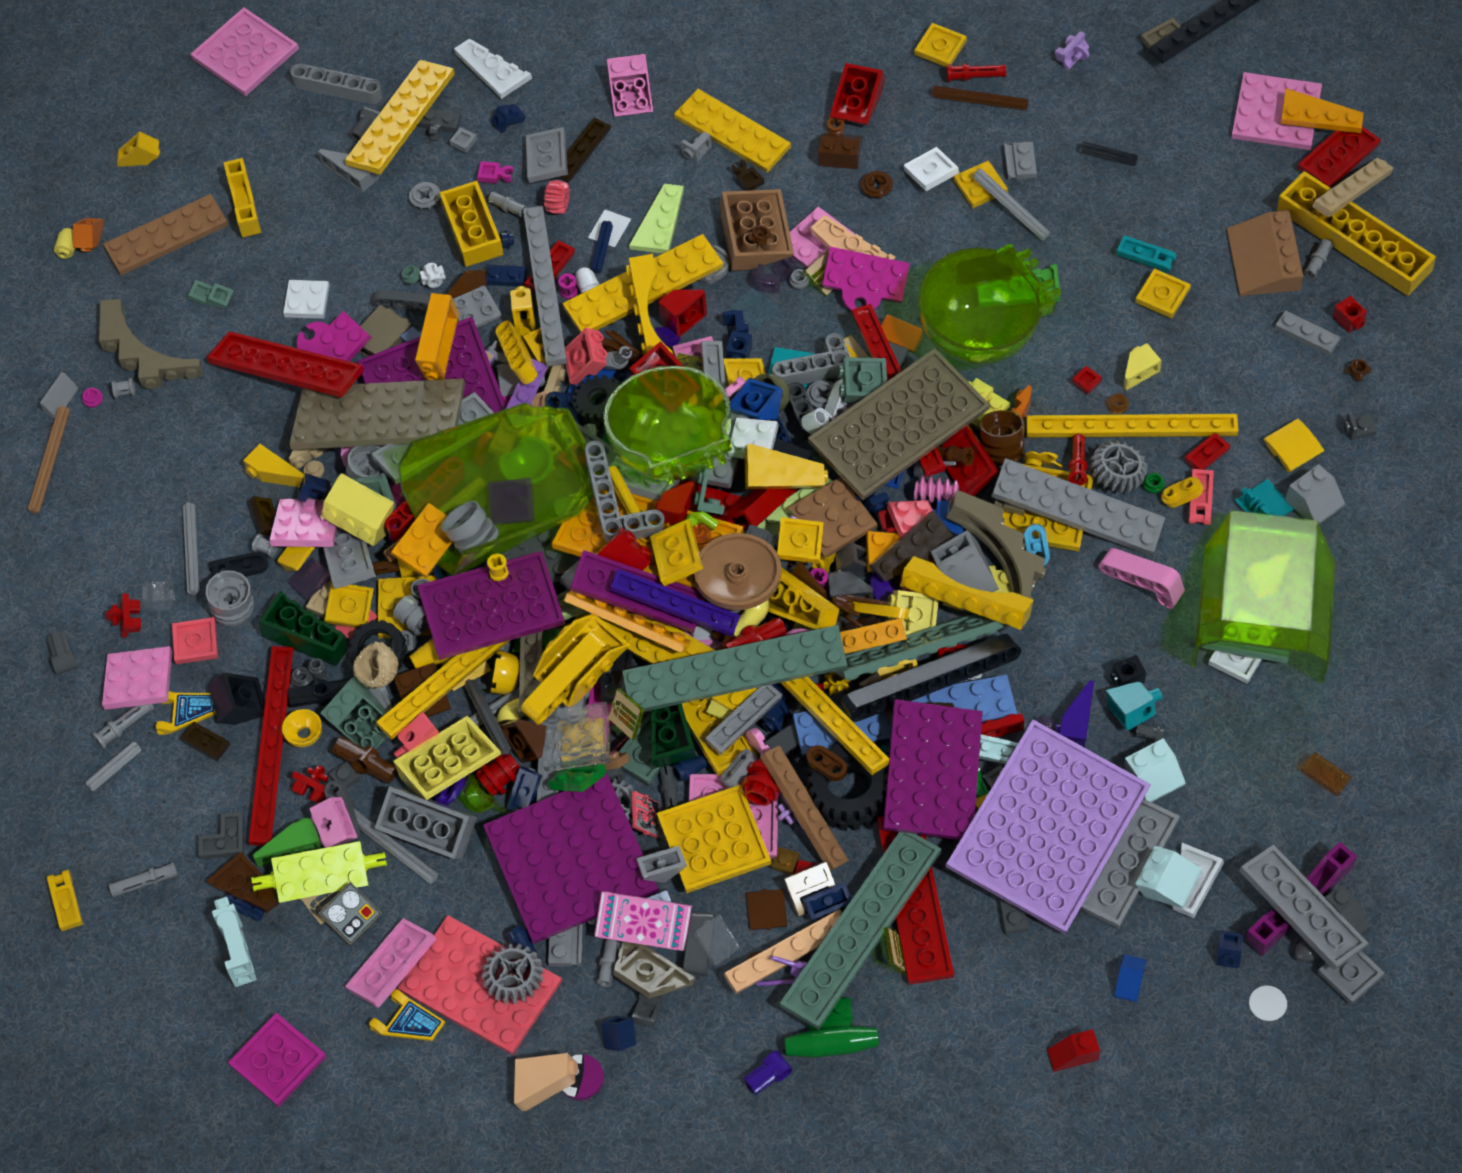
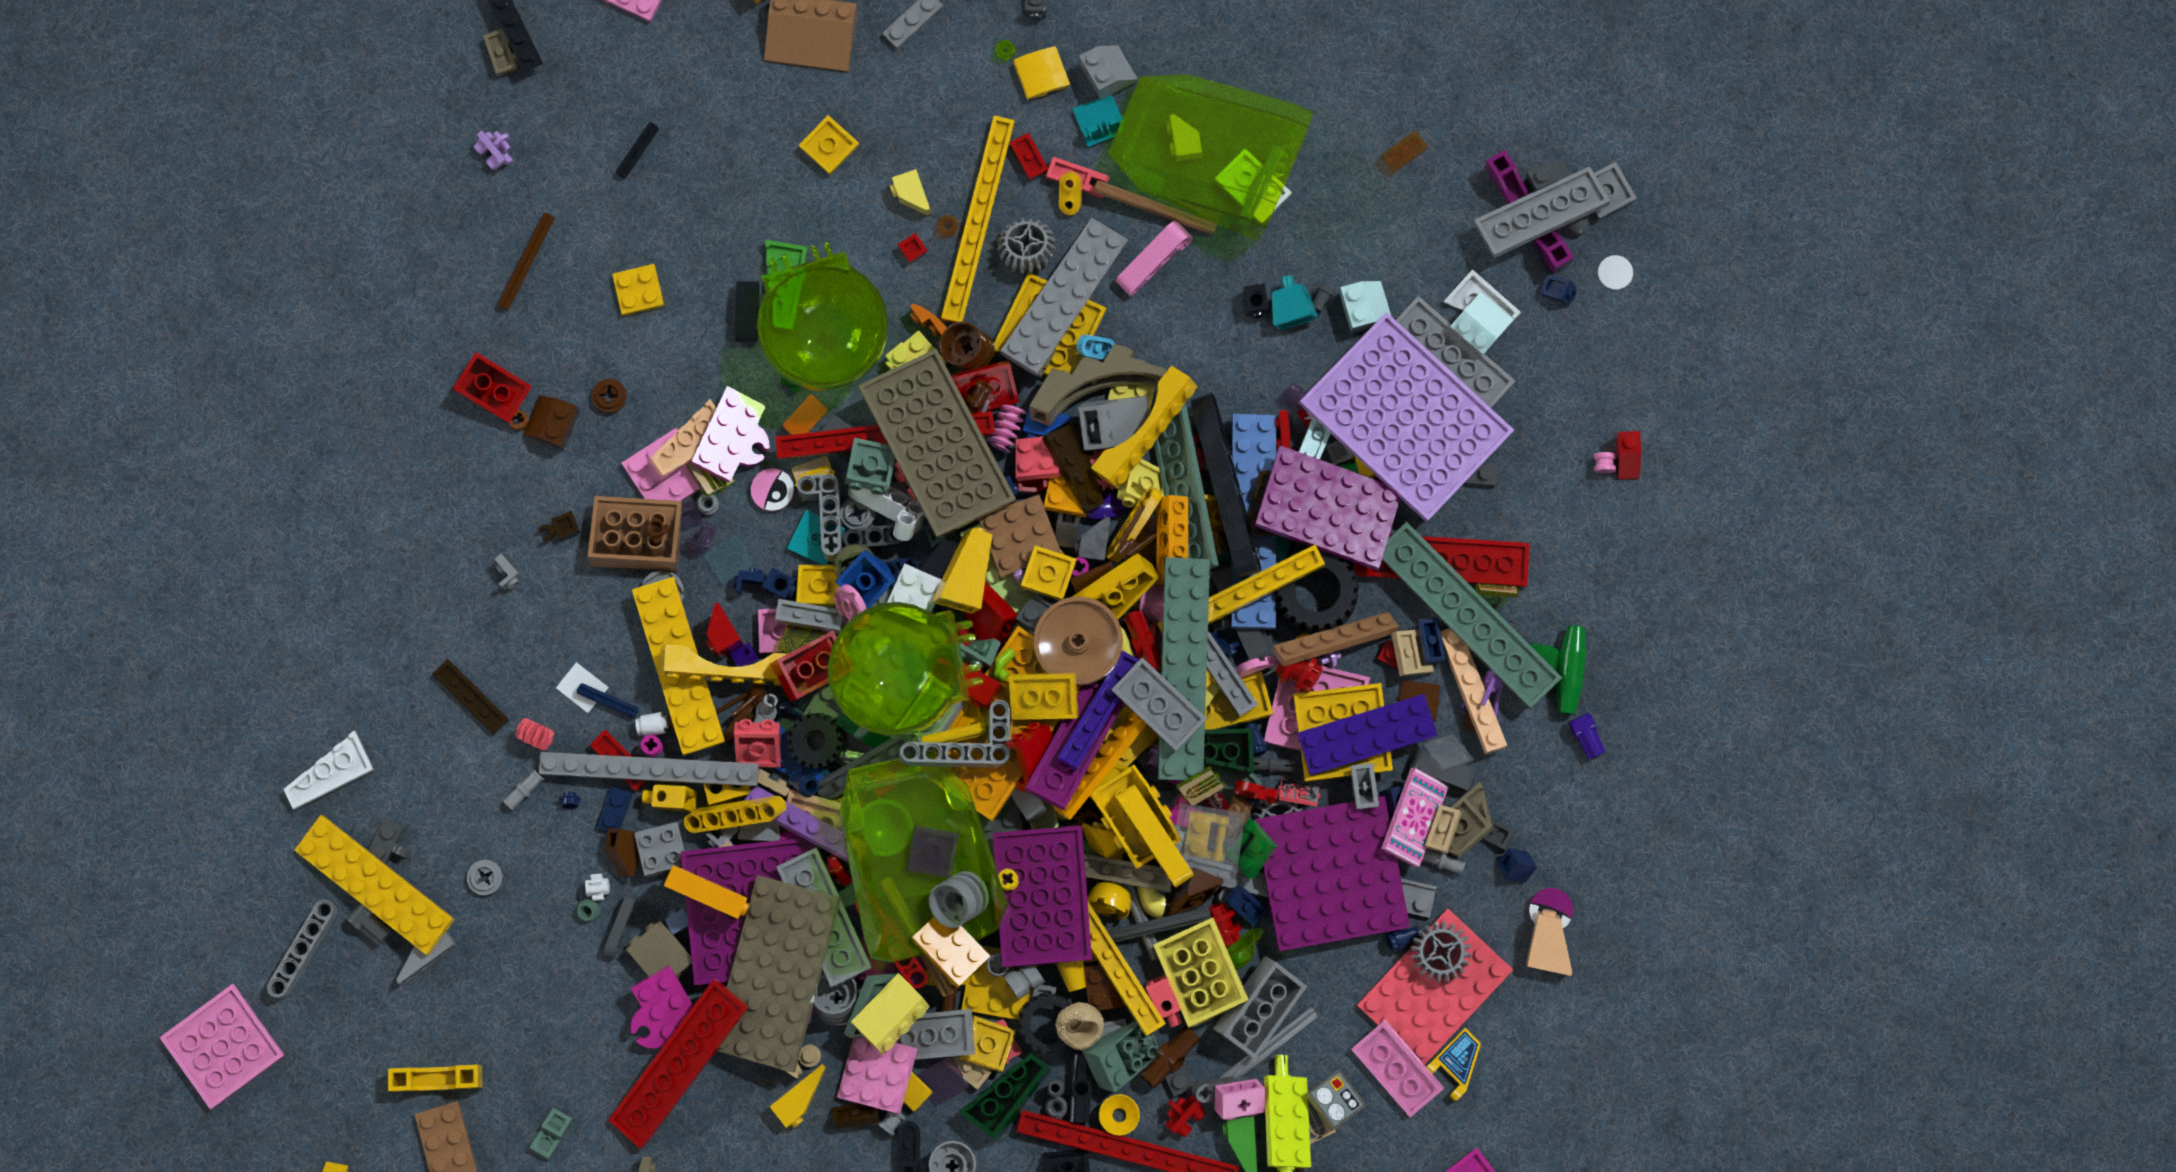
camera: 80 degrees left, 20 degrees up
white plate [283,280,330,319] -> none
dark blue panel [298,473,329,502] -> none
yellow brick [439,181,504,267] -> none
light grey plate [449,127,477,153] -> none
dark pink plate [477,161,514,183] -> none
dark blue bracket [491,104,526,133] -> none
light grey plate [526,127,568,183] -> none
bright pink slope [607,54,653,117] -> none
yellowish green wing [629,184,684,253] -> none
yellow plate [674,89,791,173] -> none
clear orange tile [693,524,711,546] -> none
light grey beam [721,749,757,788] -> none
pearl gold plate [771,847,800,875] -> none
reddish brown plate [807,745,847,781] -> none
white plate [904,147,959,191] -> none
yellow plate [914,23,967,67] -> none
red pin [946,63,1006,82] -> none
light grey axle [973,169,1050,241] -> none
light grey plate [1004,142,1037,180] -> none
yellow plate [1024,451,1063,468] -> none
dark purple slope [1056,680,1094,748] -> none
red pin [1068,434,1088,486] -> none
blue slope [1114,954,1147,1003] -> none
teal plate [1116,235,1177,274] -> none
green plate [1143,473,1165,493] -> none
none -> tile [750,468,794,512]
none -> clear neon green plate [995,40,1016,60]
none -> medium nougat axle [1094,181,1217,235]
none -> light grey plate [1111,658,1207,752]
none -> red plate [1234,780,1279,804]
none -> dark purple plate [1297,694,1438,776]
none -> tan plate [1425,805,1462,854]
none -> bright pink wheel [1594,452,1616,473]

